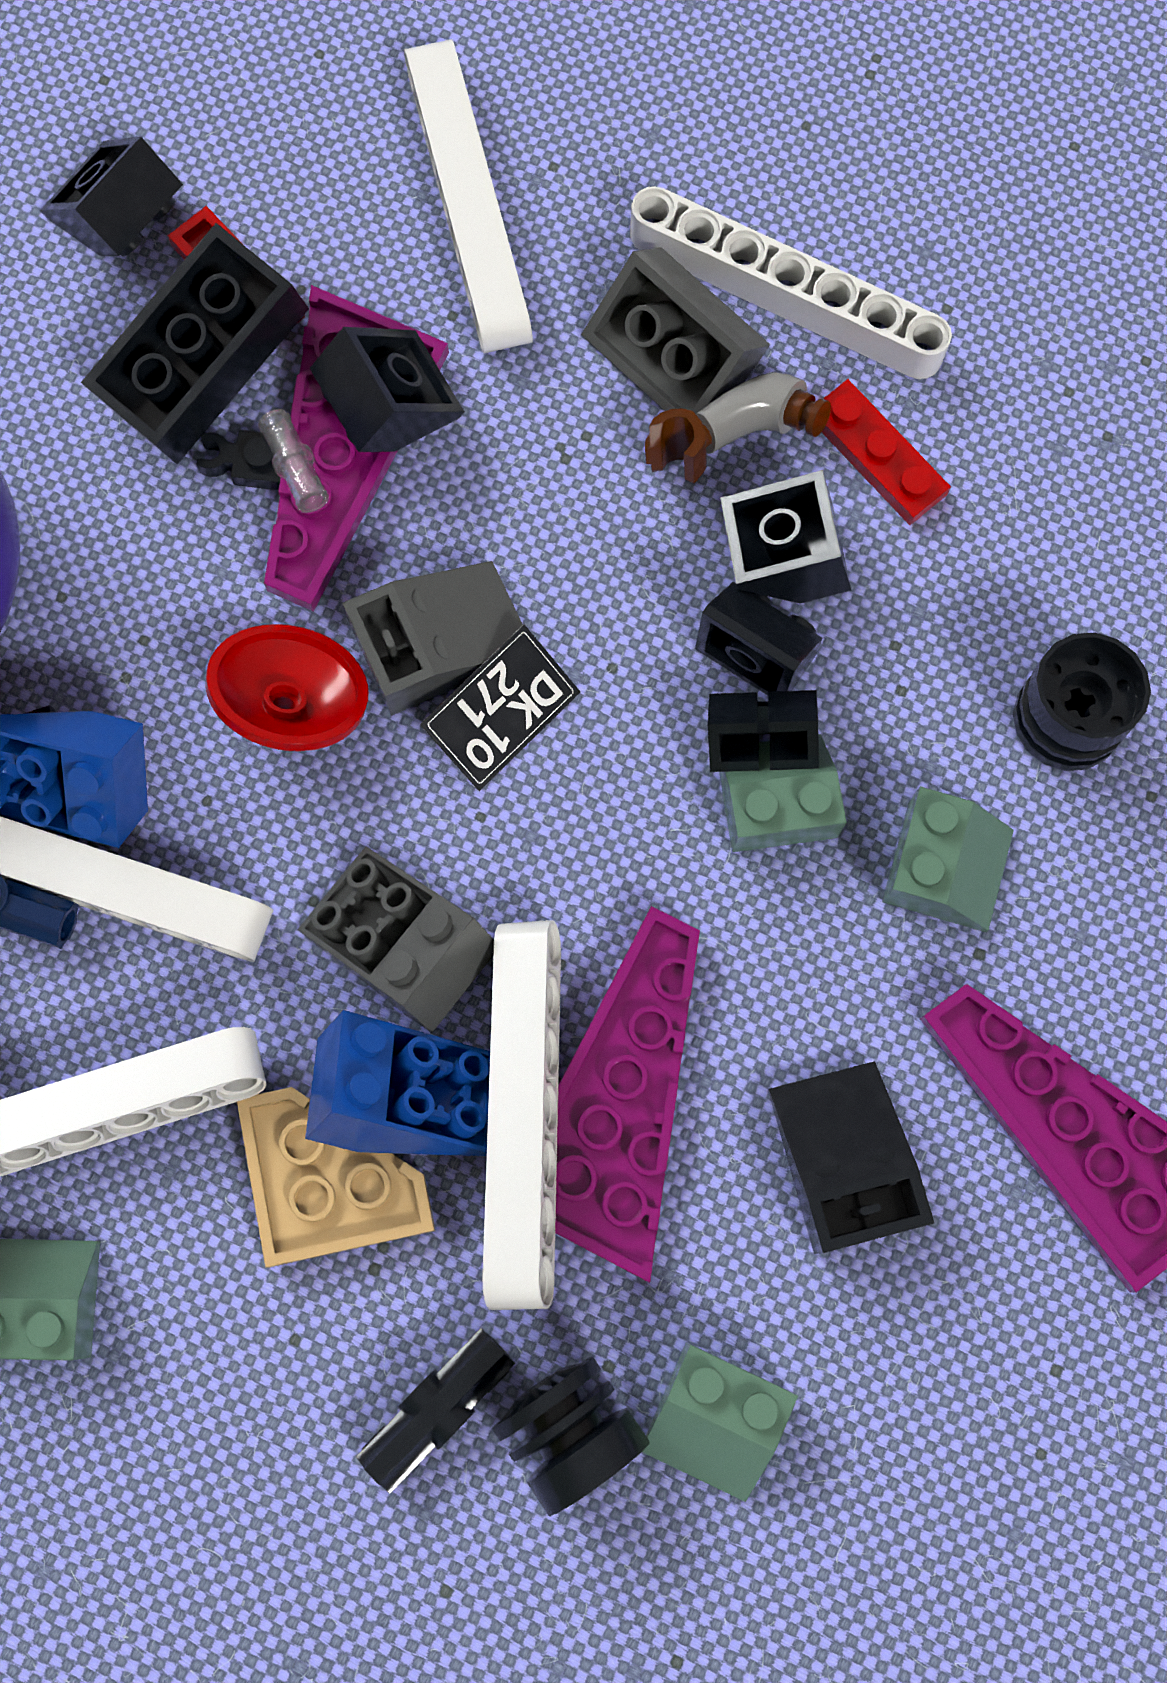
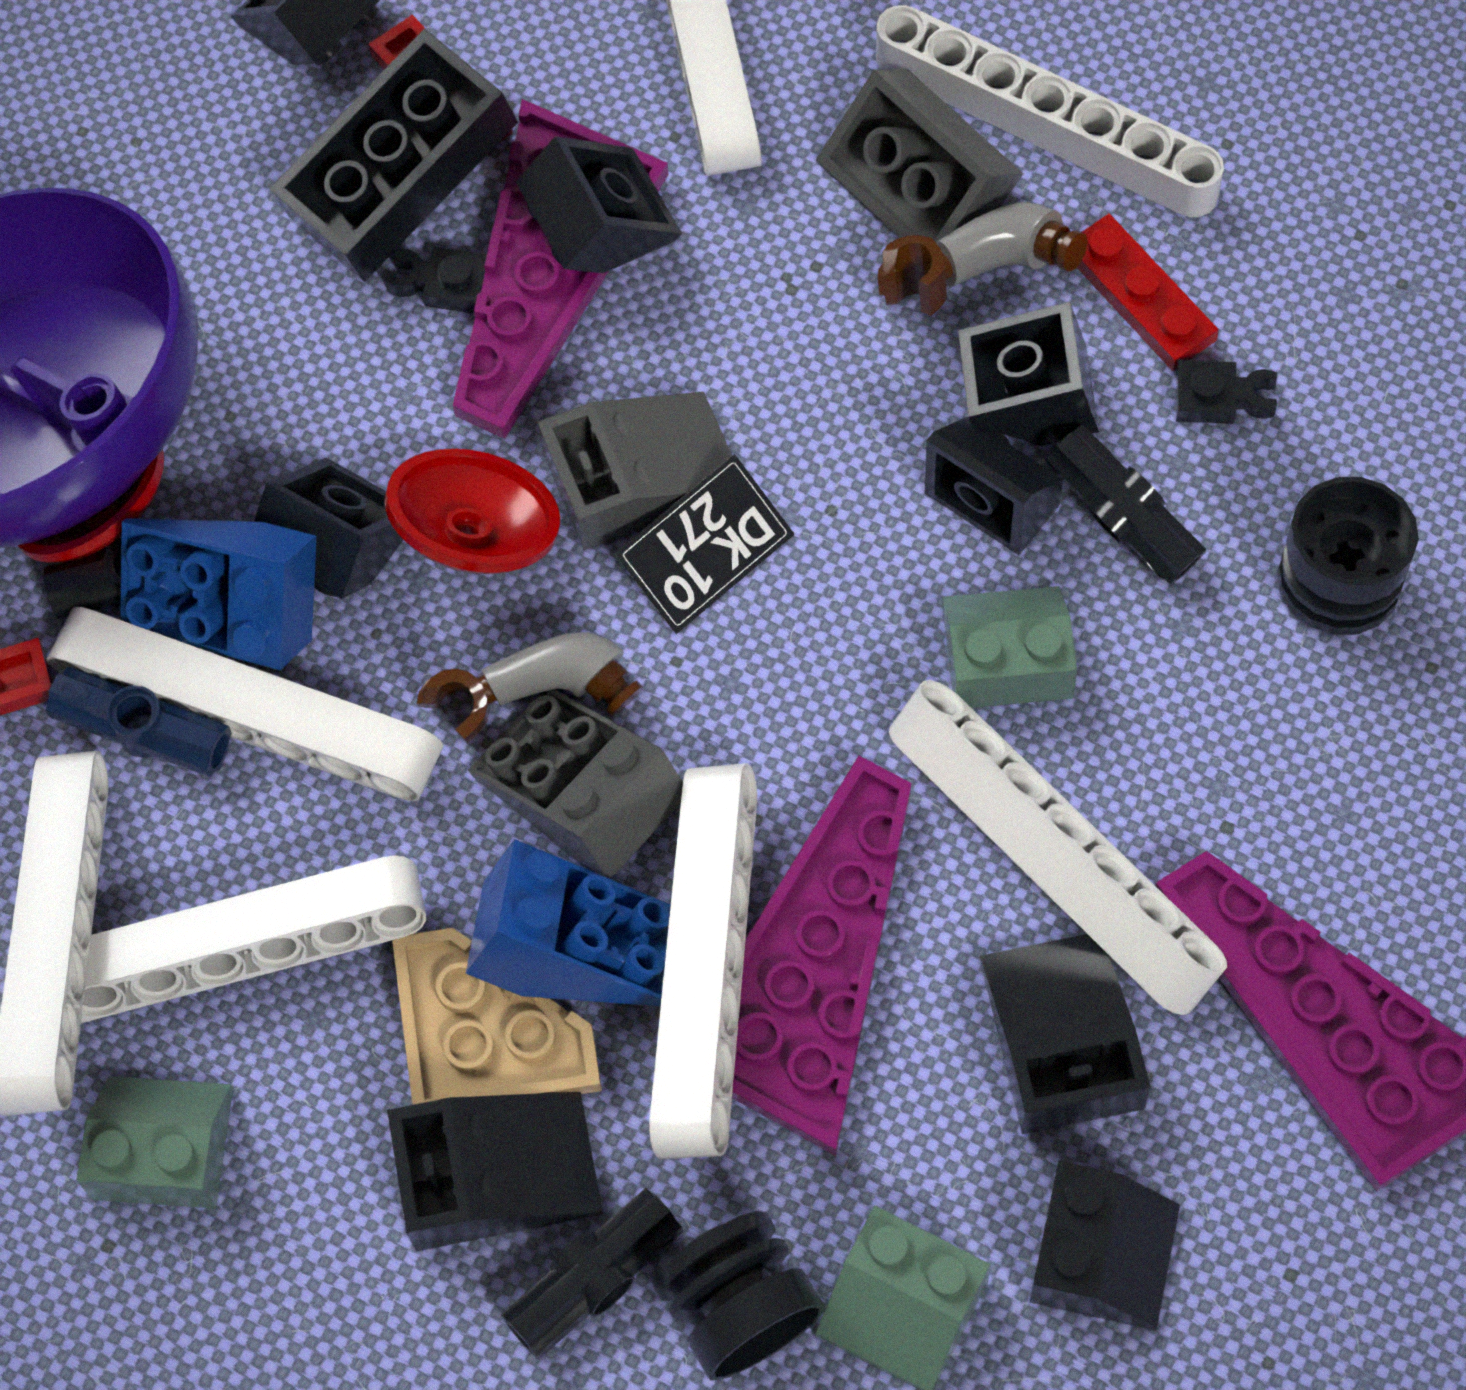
camera: 10 degrees right, 10 degrees down
clear pin [258,409,329,513] -> none
black piece [707,690,819,772] -> none
sand green slope [882,786,1014,932] -> none
none -> black slope [253,458,403,599]
none -> black slope [387,1092,603,1252]
none -> piece [416,632,643,744]
none -> white beam [889,680,1227,1015]
none -> black slope [1029,1160,1180,1331]
none -> black piece [1046,425,1206,587]
none -> black plate [1176,360,1277,424]

